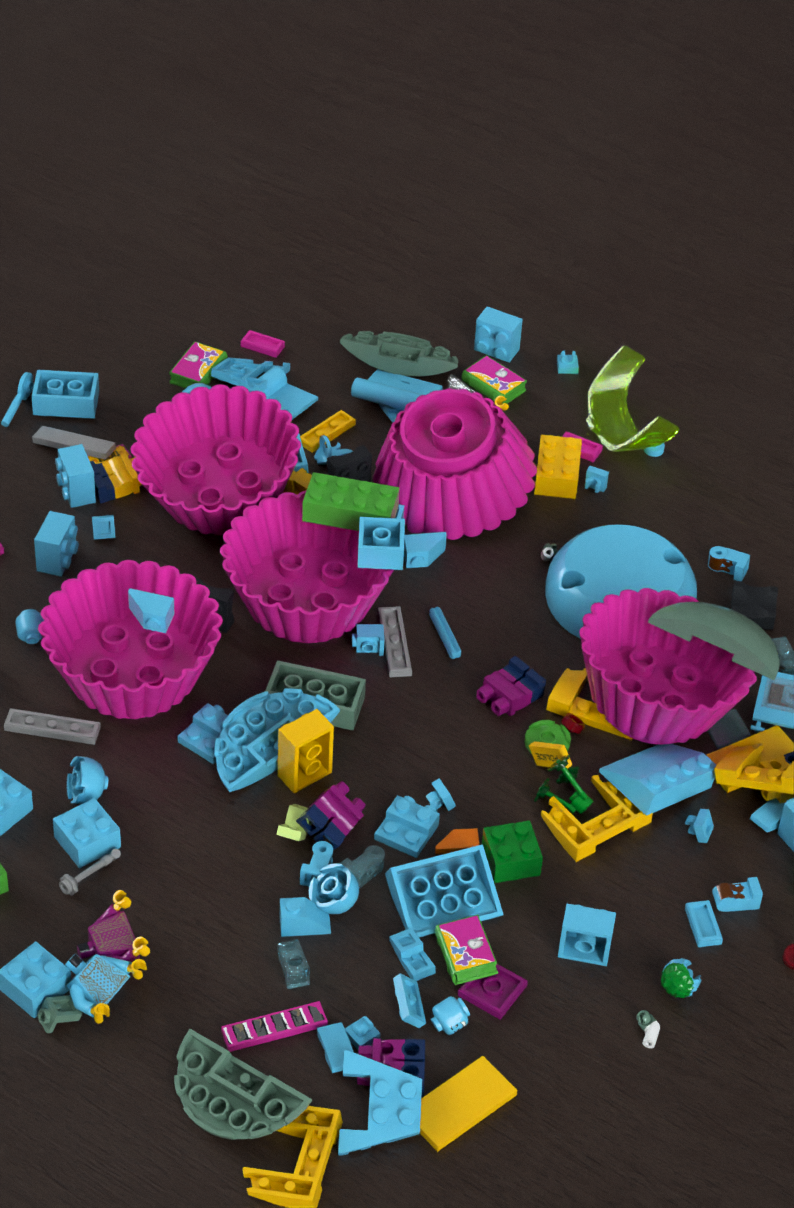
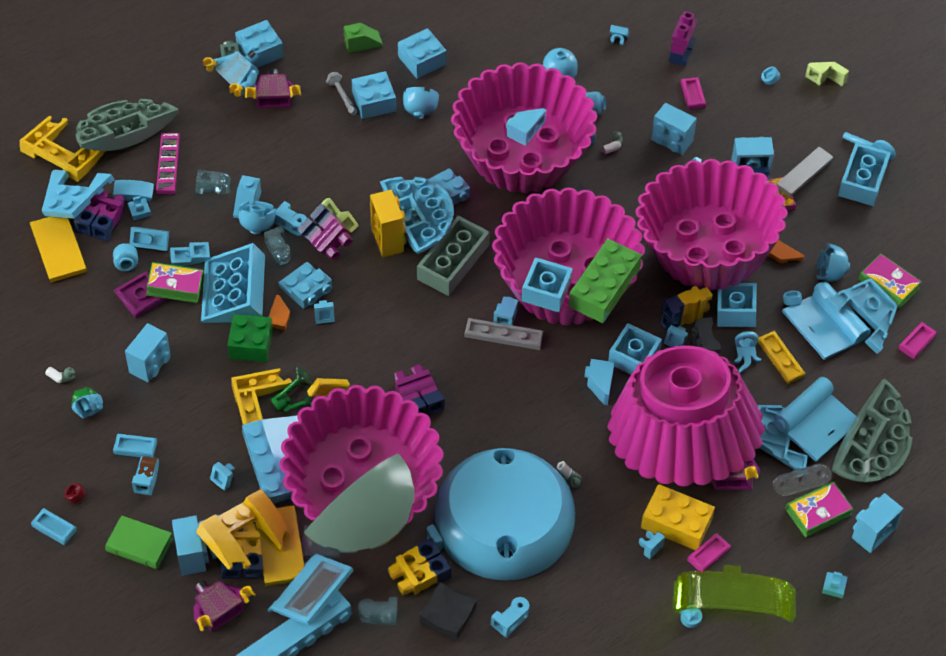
camera: 110 degrees right, 10 degrees up
medium azure axle [429,607,461,659] -> none

